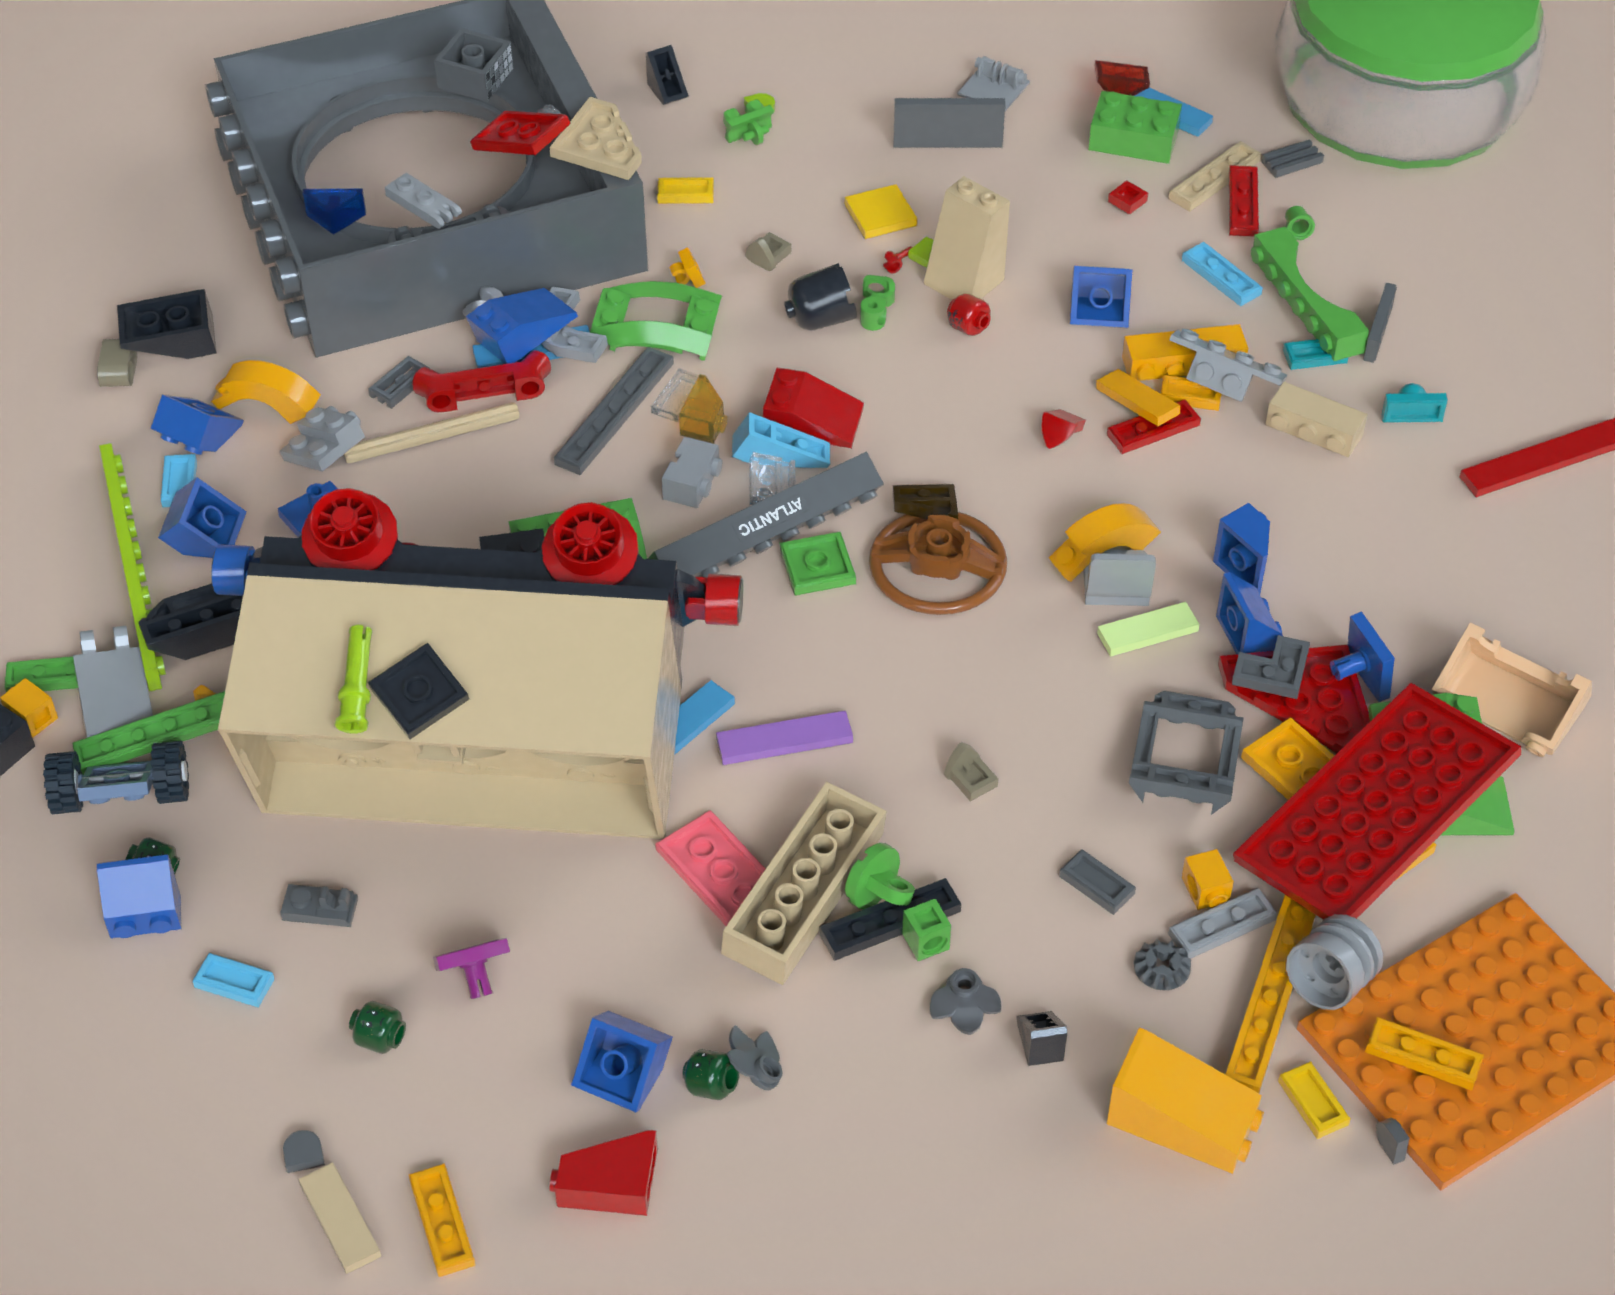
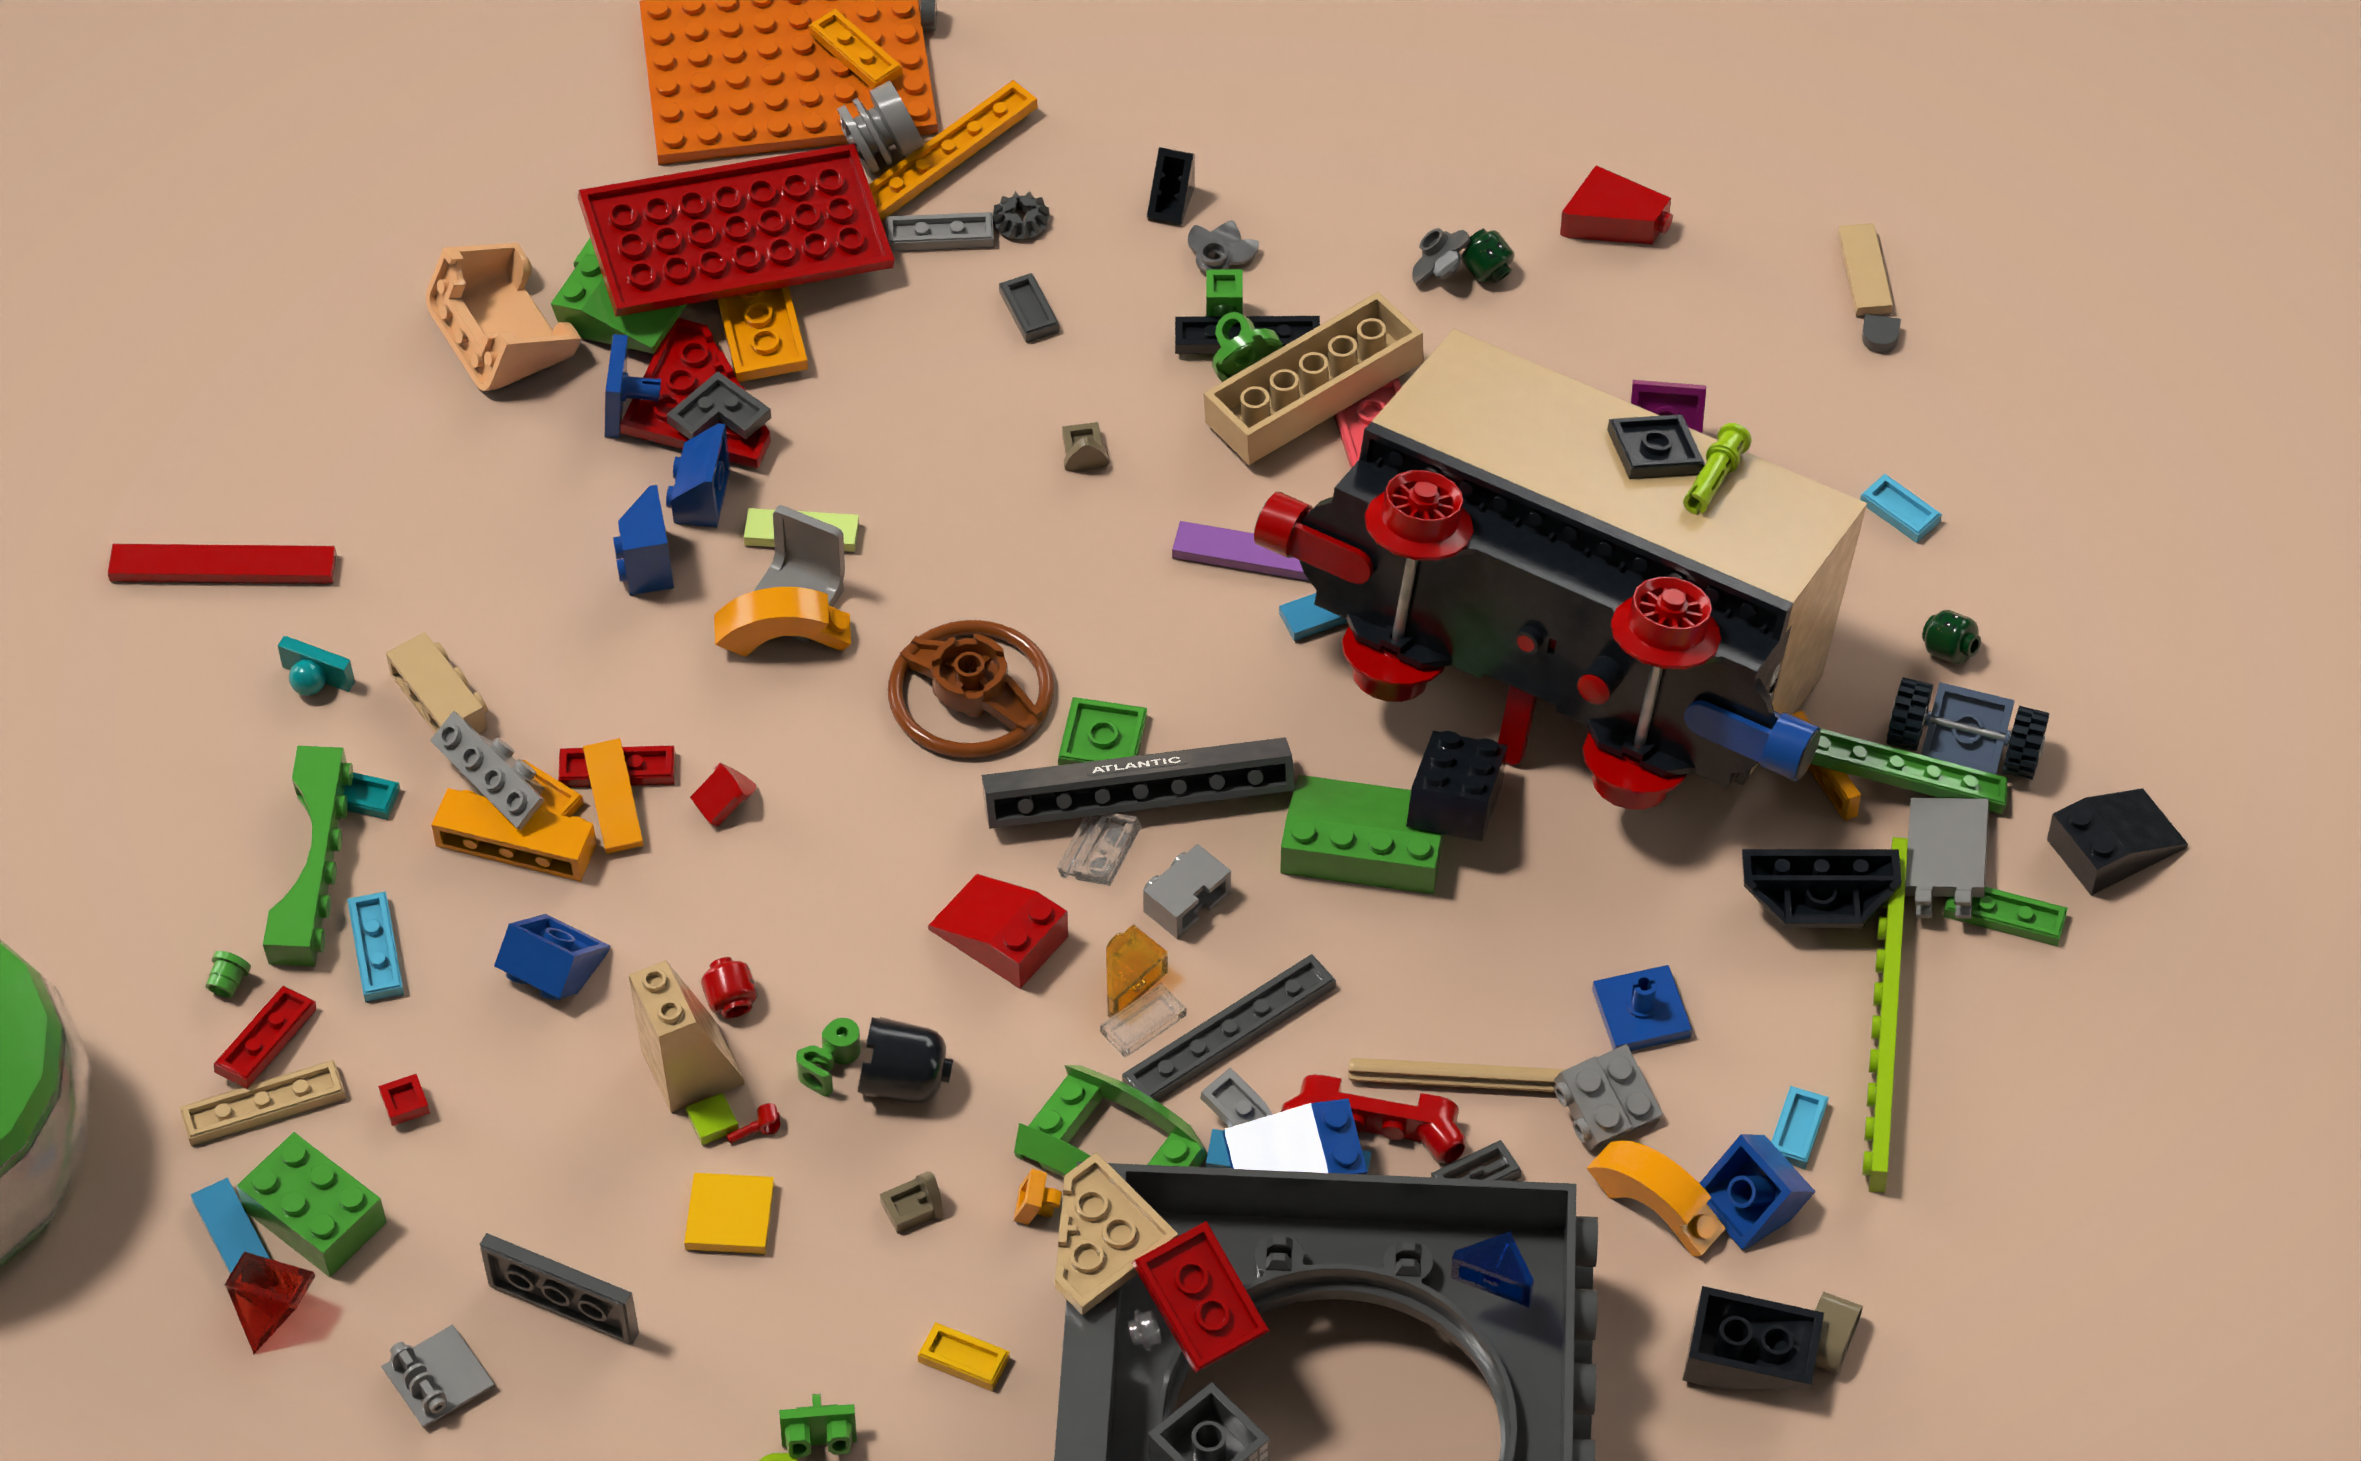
camera: 155 degrees left, 5 degrees up
light orange brick [0,678,58,738] -> none
slope [97,855,181,939] -> none
blue slope [158,477,247,558] -> none
dark green head [349,1001,406,1054] -> none
light grey hinge [385,173,462,229] -> none
light orange tile [408,1163,476,1277] -> none
blue slope [571,1010,673,1112] -> none
medium azure slope [732,412,830,468] -> none
dark brown wing [893,484,959,520] -> none
light orange slope [1107,1027,1264,1174] -> none
dark grey wedge [1129,691,1244,815] -> none
light orange brick [1181,849,1234,910] -> none
dark grey tile [1261,139,1324,178] -> none
yellow tile [1278,1061,1351,1139] -> none
dark grey tile [1363,283,1397,363] -> none

